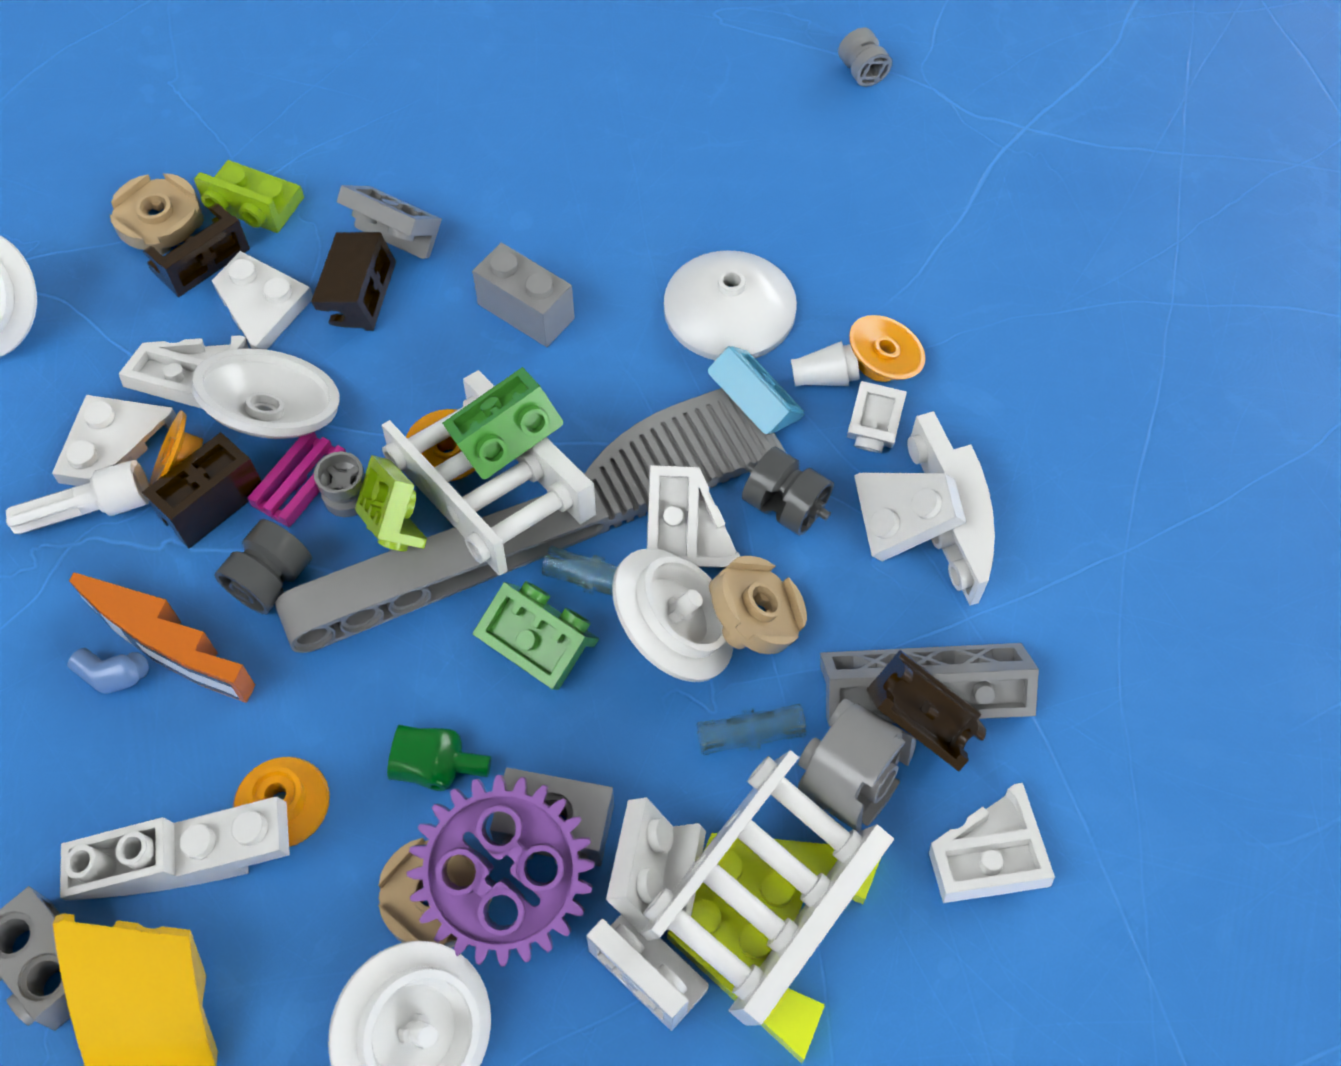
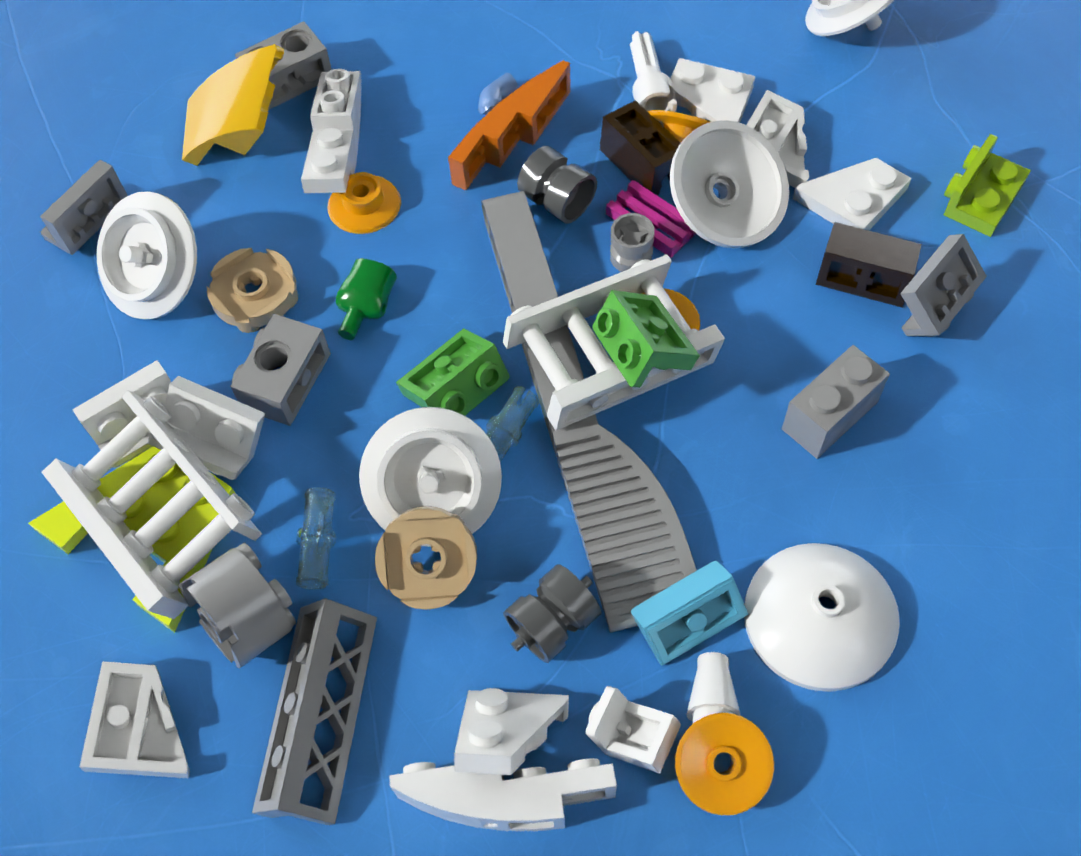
camera: 105 degrees right, 0 degrees up
tan plate [110,173,204,255] -> none
dark brown hinge [143,203,250,297] -> none
lime bracket [355,455,427,551] -> none
medium lavender gear [407,775,595,966] -> none
white wing [646,465,740,568] -> none
dark brown hinge [866,650,986,771] -> none

